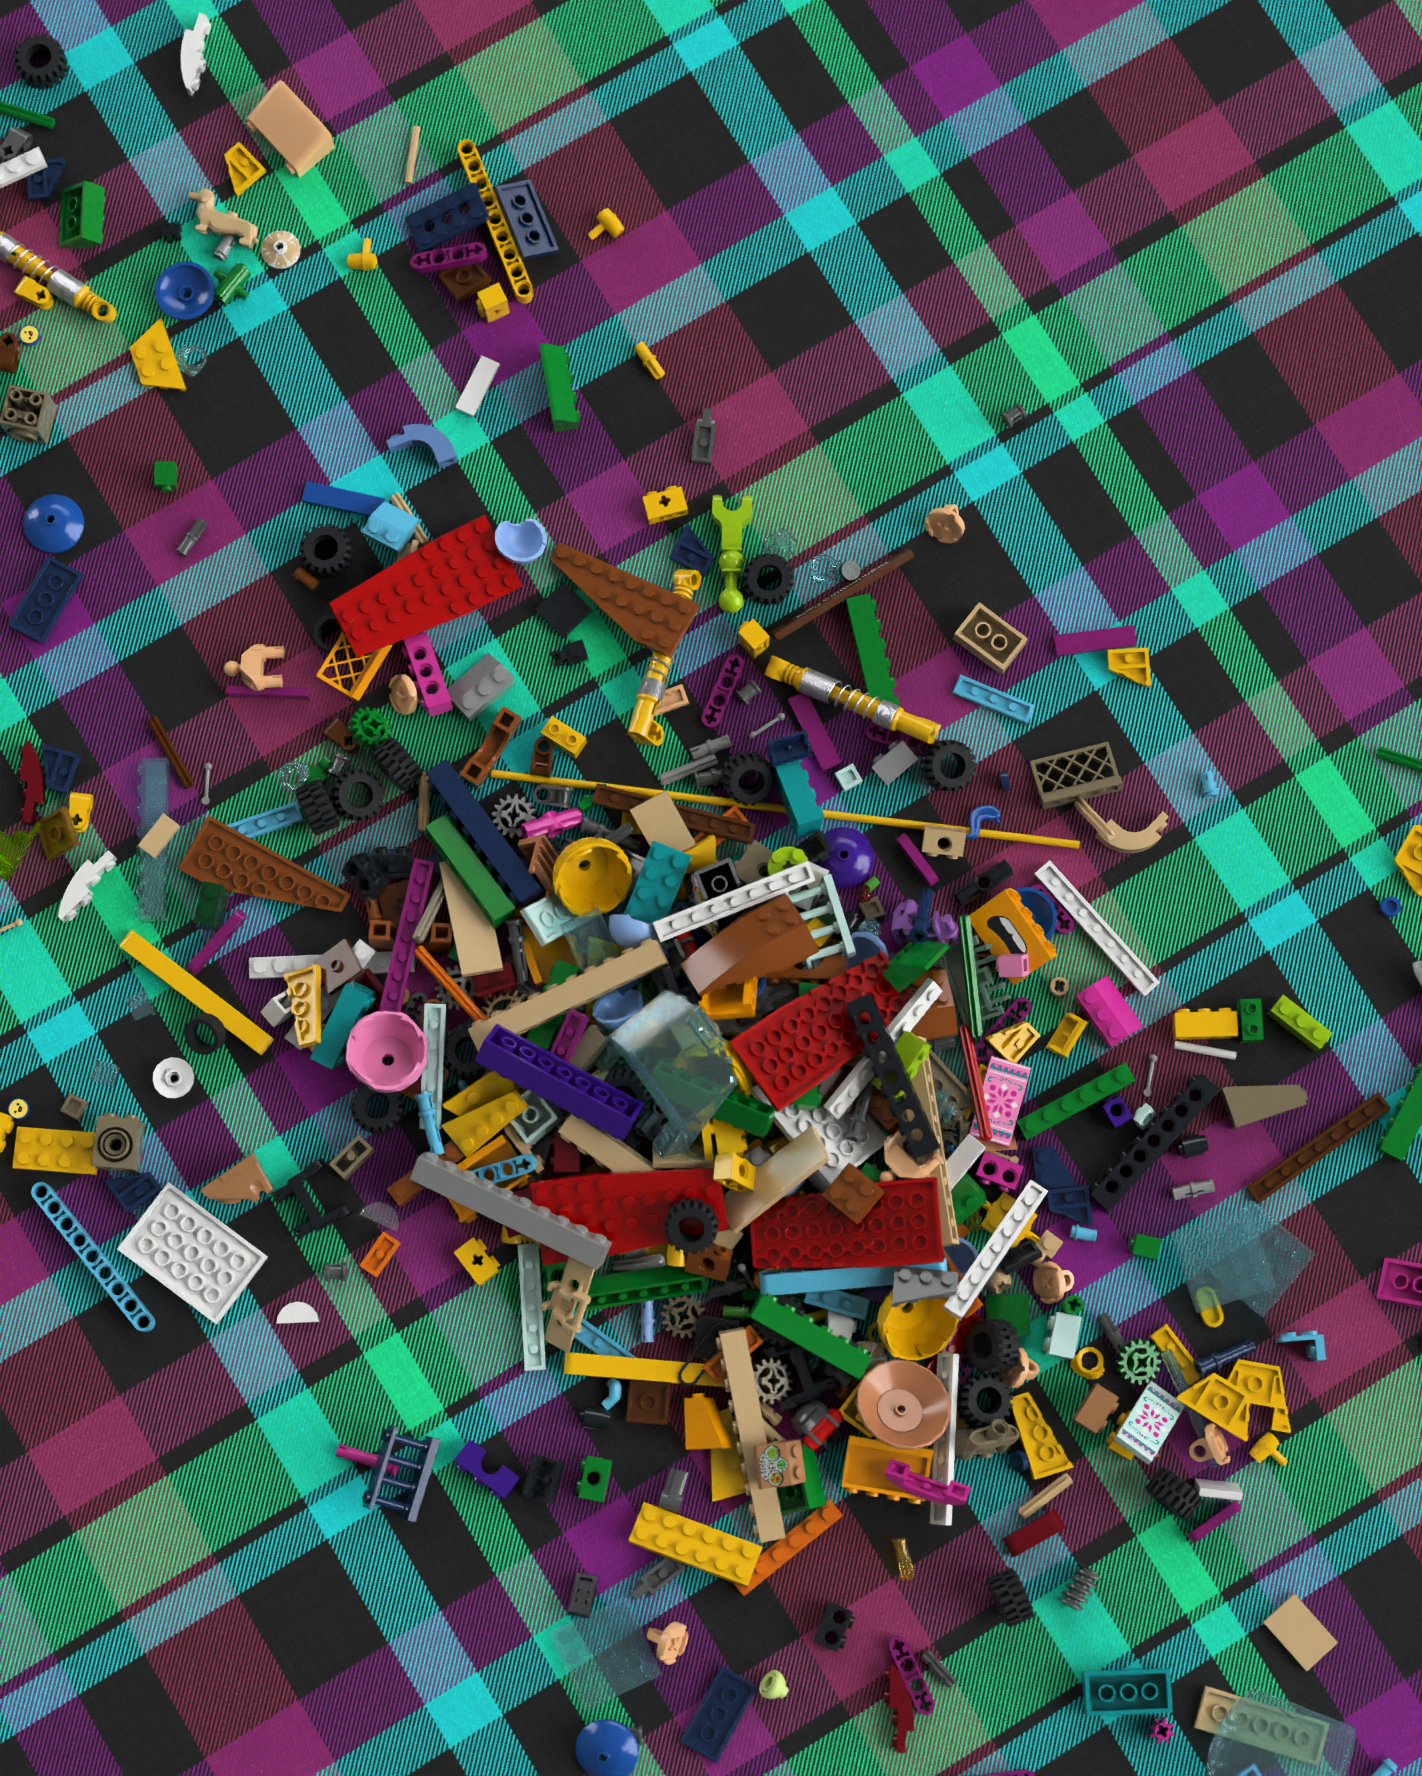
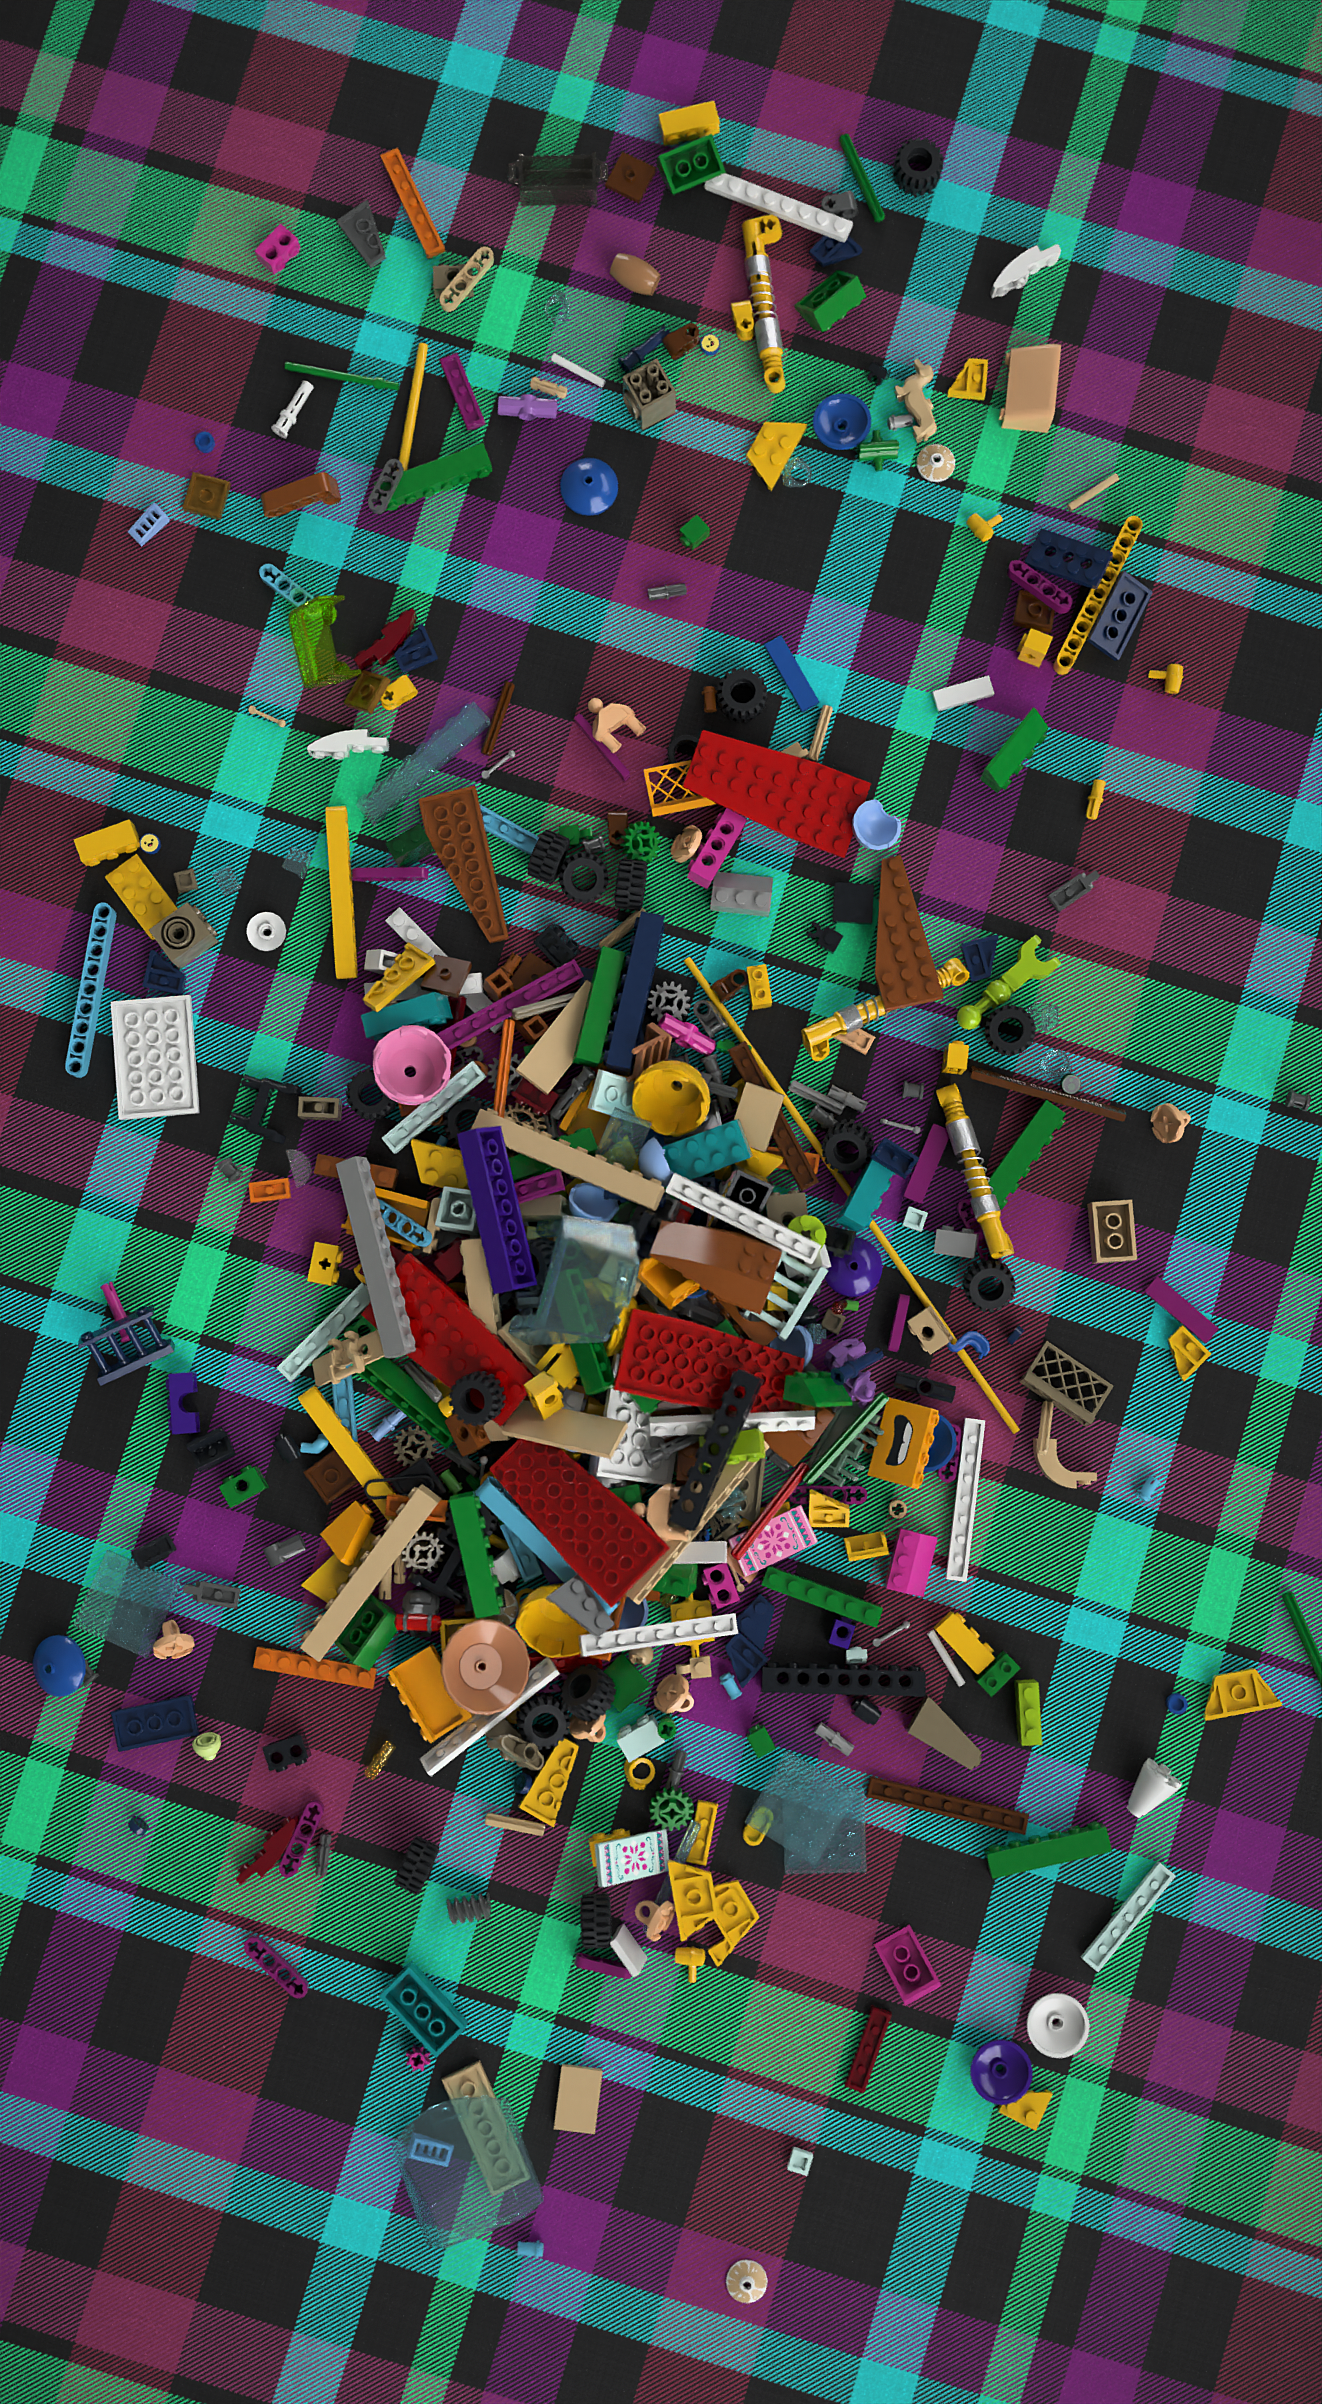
camera: 50 degrees right, 5 degrees up
dark blue plate [8,556,84,645] -> none
tan tile [138,813,181,859] -> none
black tyre [184,1013,226,1055] -> none
medium nougat piece [201,1152,273,1204] -> none
white tile [277,1302,319,1324] -> none
clear light blue piece [279,761,310,791] -> none
black brick [341,852,389,902] -> none
medium azure slope [362,501,420,555] -> none
medium blue arch [386,424,458,469] -> none
medium azure pin [414,1091,445,1155] -> none
yellow wing [441,1090,529,1158] -> none
dark orange arch [460,706,522,790] -> none
yellow plate [628,1502,762,1588] -> none
yellow brick [643,486,688,525] -> none
magenta beam [702,655,744,729] -> none
medium nougat slope [753,1439,806,1489] -> none
dark orange brick [822,1162,885,1225] -> none
dark pink slope [884,1458,971,1505] -> none
medium azure tile [952,674,1035,725] -> none
bright pink brick [996,954,1029,977] -> none
black plate [999,1239,1043,1275] -> none
dark red beam [1002,1509,1066,1558] -> none
medium nougat brick [1071,1384,1119,1434] -> none
dark blue pin [1193,1339,1256,1378] -> none
medium azure bracket [1275,1331,1326,1362] -> none

